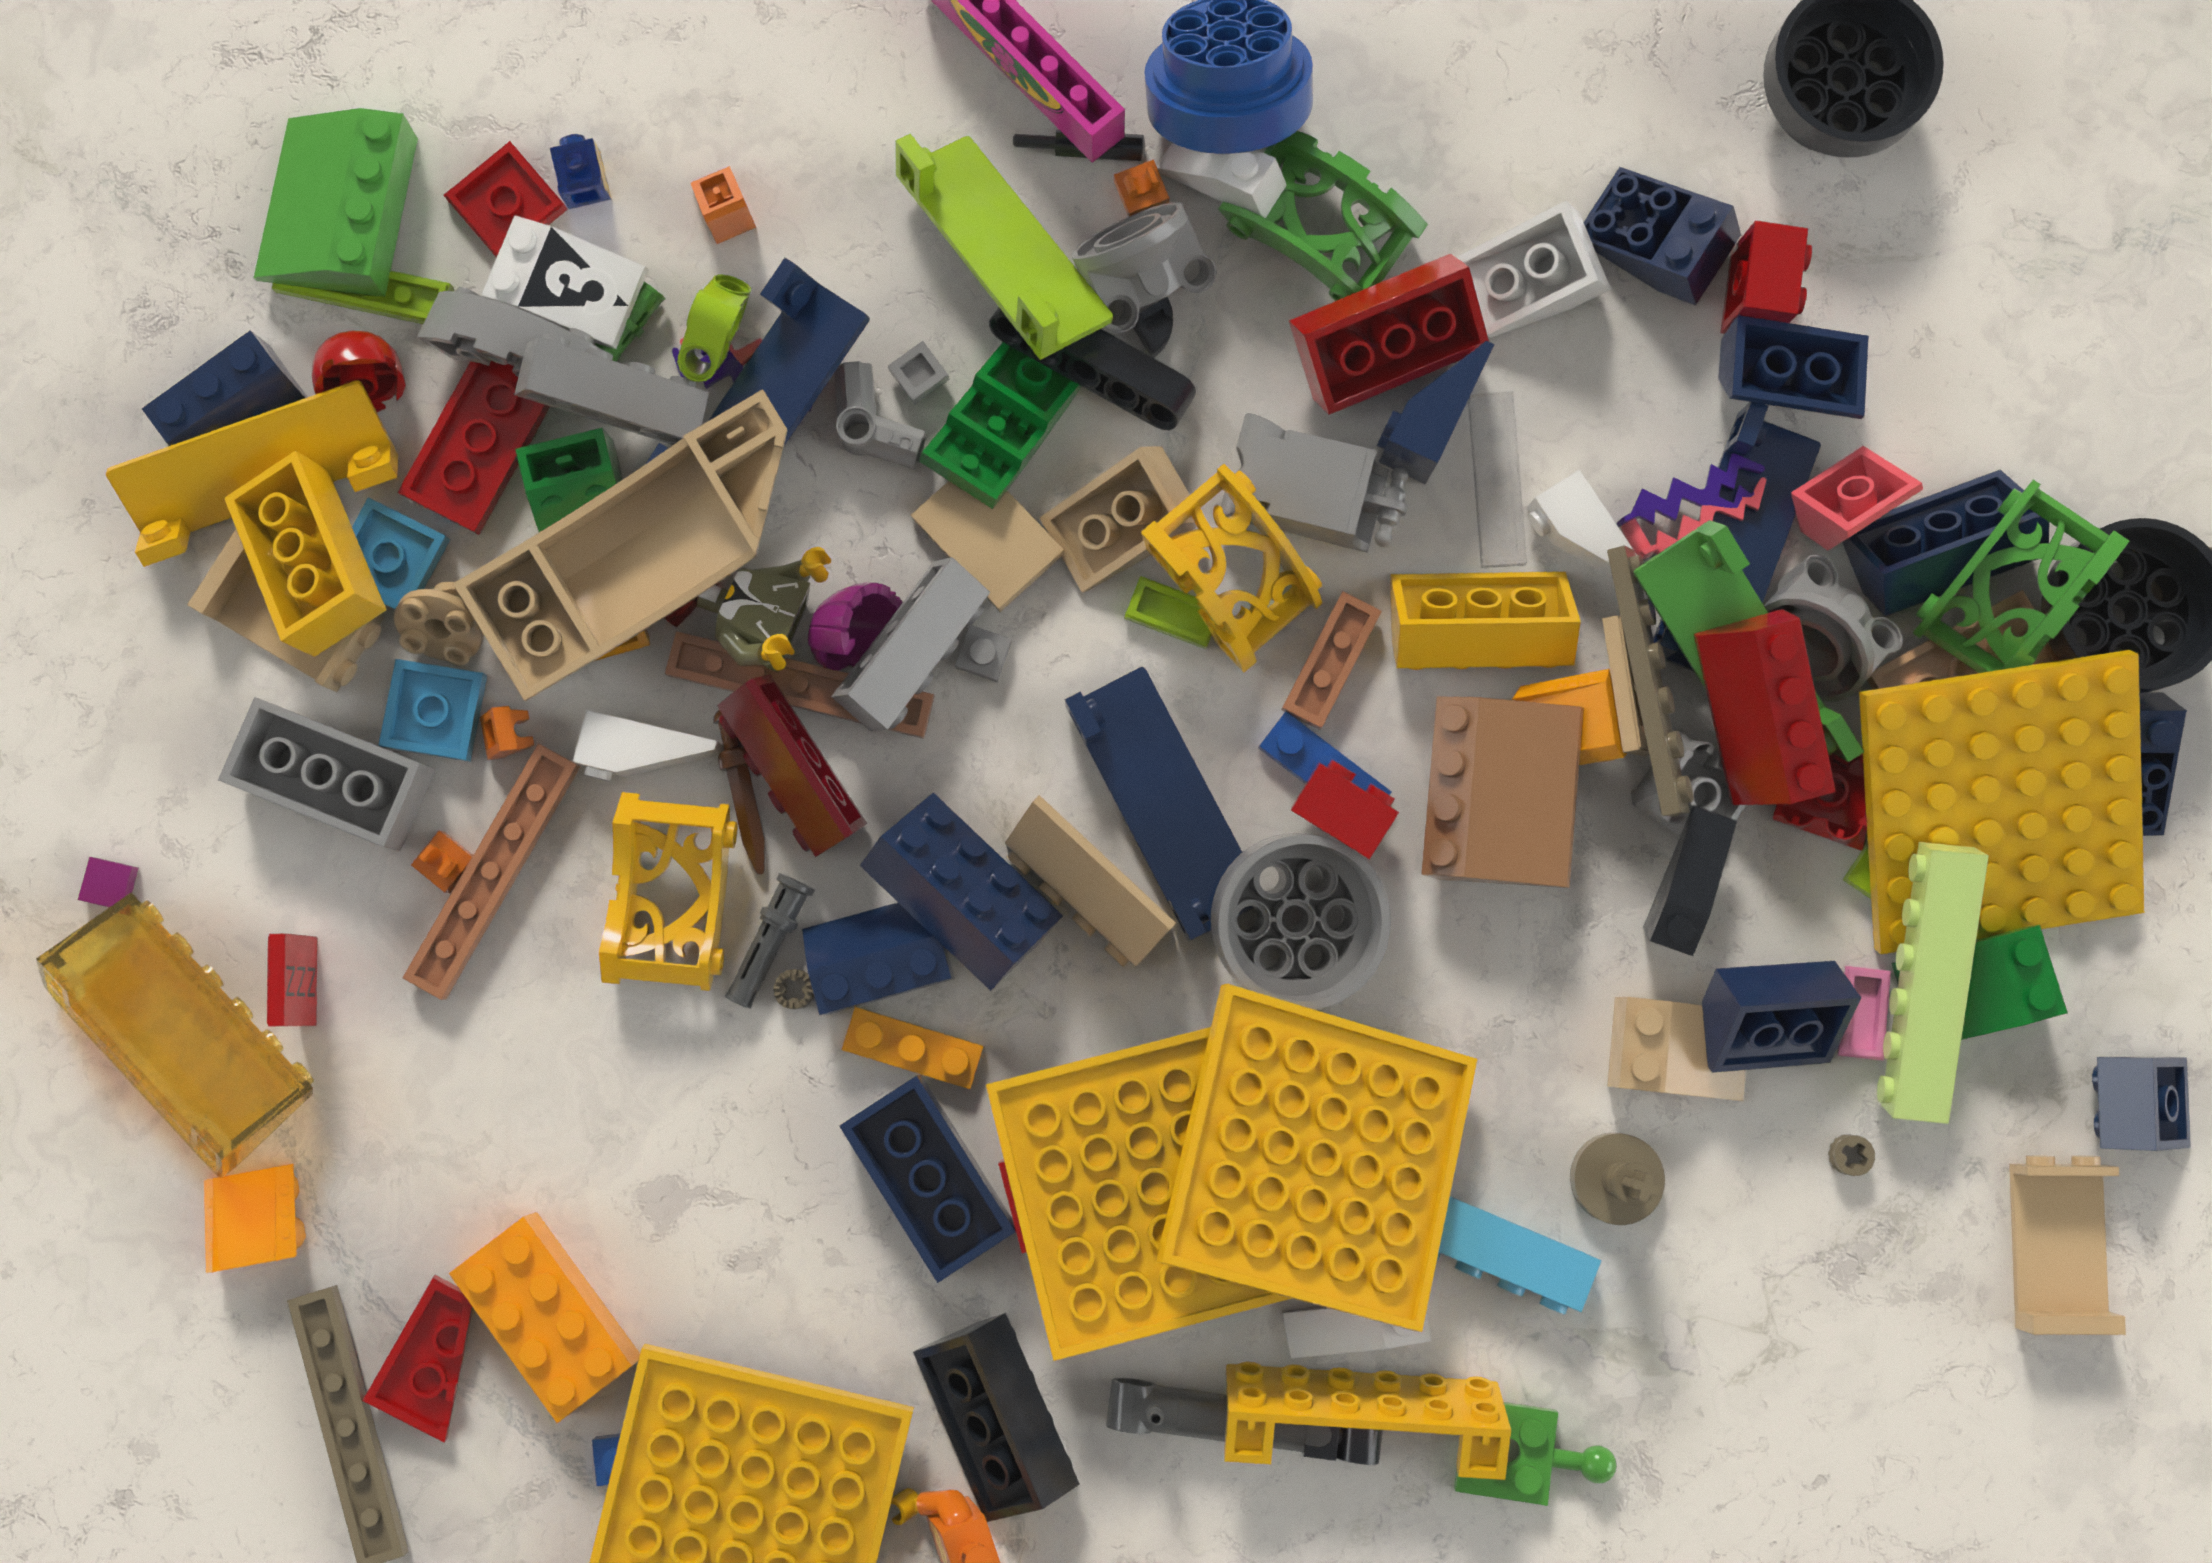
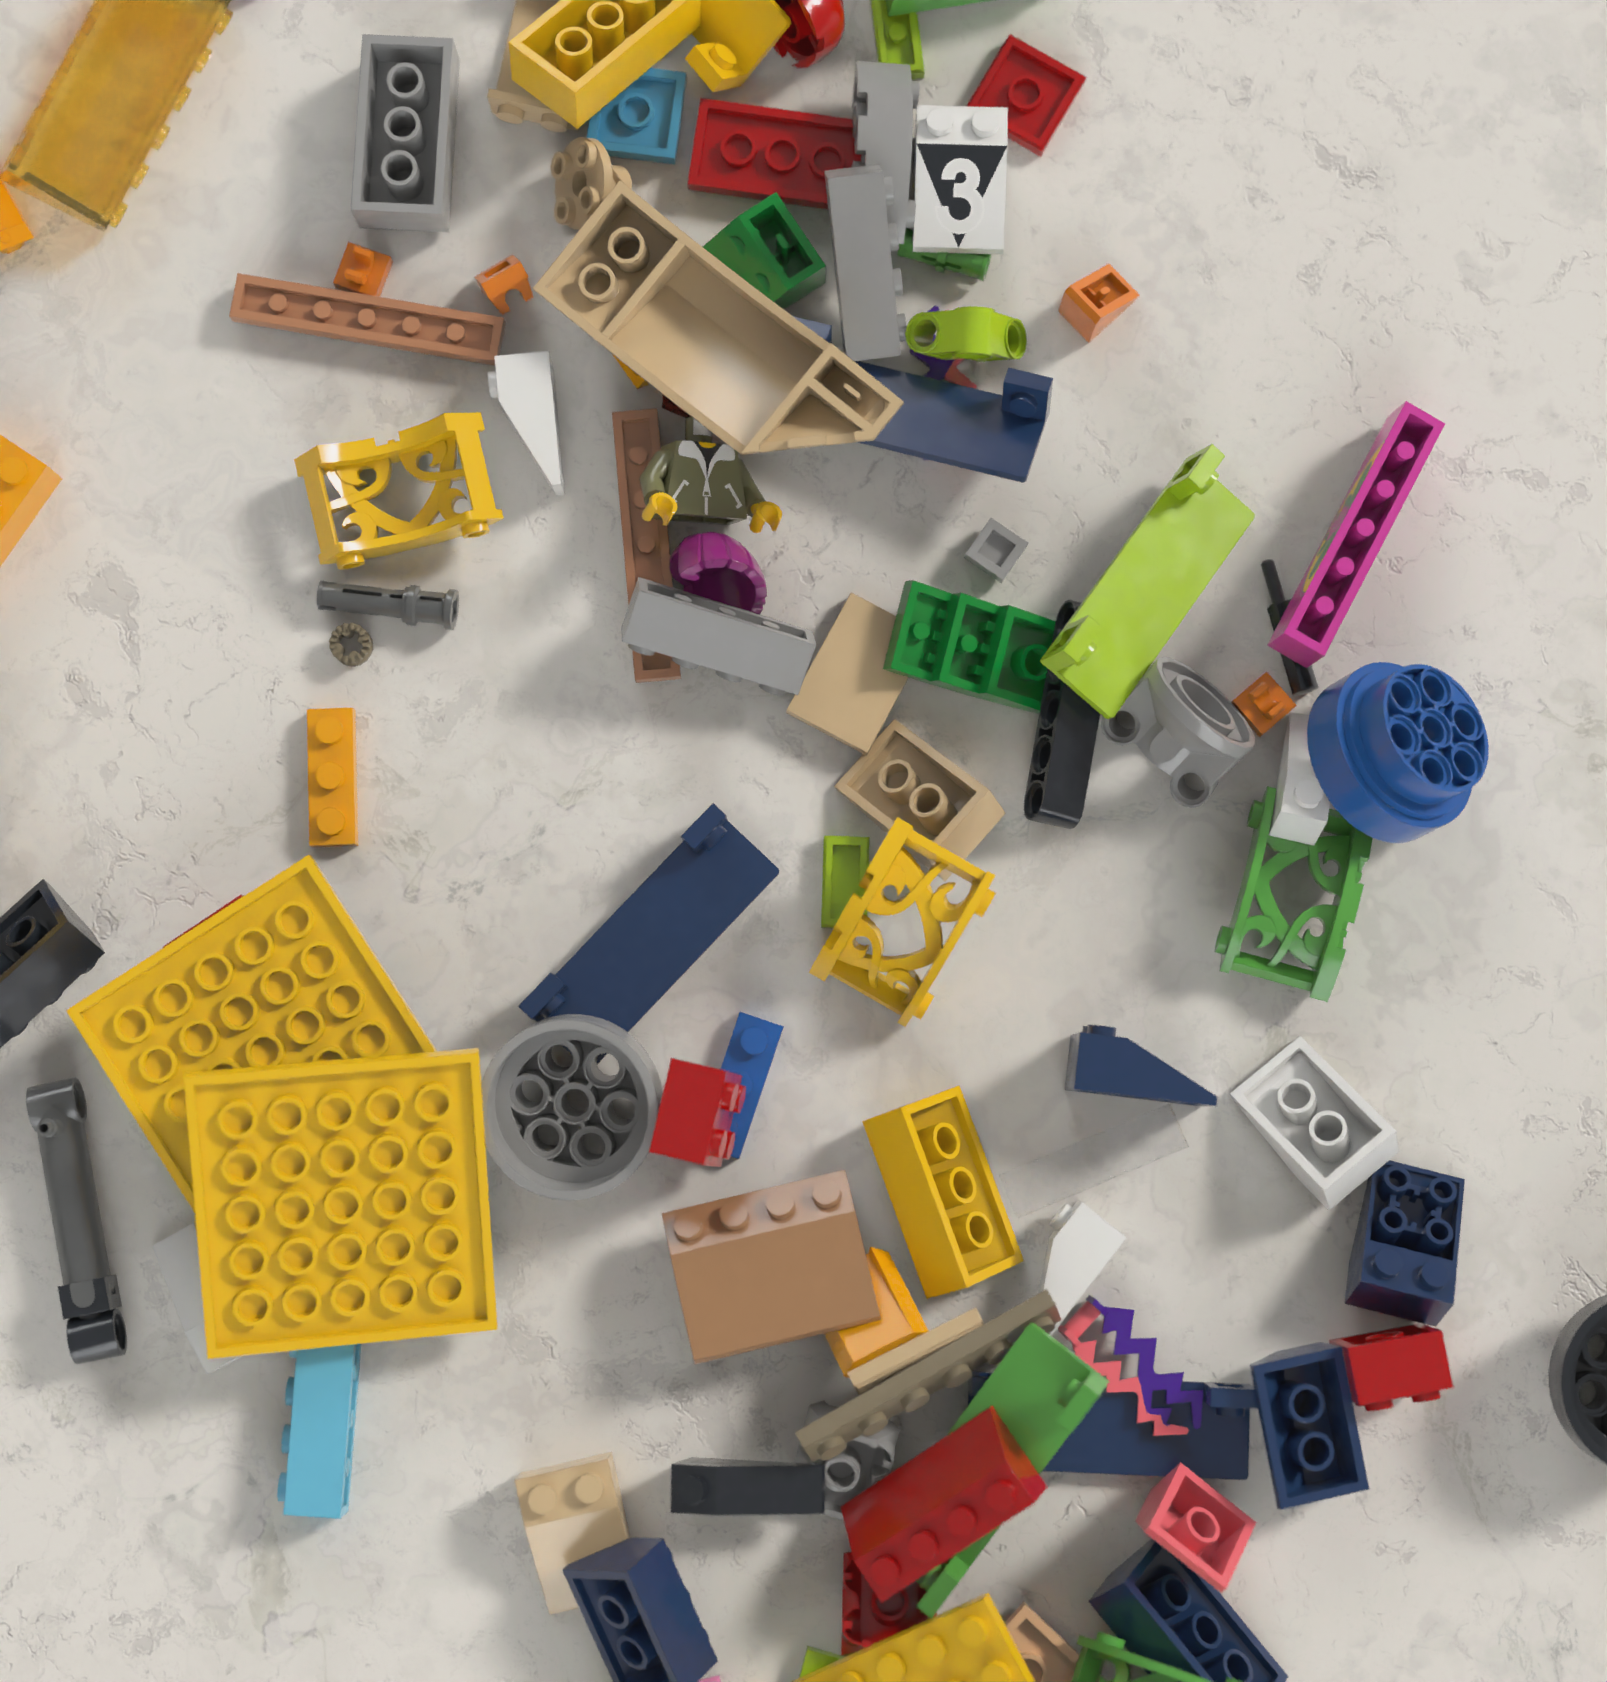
camera: 70 degrees right, 0 degrees up
red tile [267,933,317,1027] -> none
dark azure plate [378,659,487,762] -> none
clear blue brick [550,134,611,209] -> none
reddish brown sword [713,710,765,875] -> none
dark red slope [717,674,868,857] -> none
dark blue slope [802,902,955,1015] -> none
light grey piece [834,361,927,470] -> none
dark blue brick [839,1074,1016,1283] -> none
dark blue brick [860,792,1063,991] -> none
light grey plate [955,625,1012,683] -> none
tan slope [1005,795,1176,967] -> none
black tile [1133,297,1173,358] -> none
light grey piece [1221,413,1408,553] -> none
yellow bracket [1224,1361,1511,1480] -> none
nougat plate [1281,591,1382,730] -> none
red brick [1289,254,1489,415] -> none
bright green plate [1454,1402,1617,1506] -> none
dark tan piece [1570,1132,1665,1225] -> none
light grey piece [1764,554,1903,702] -> none

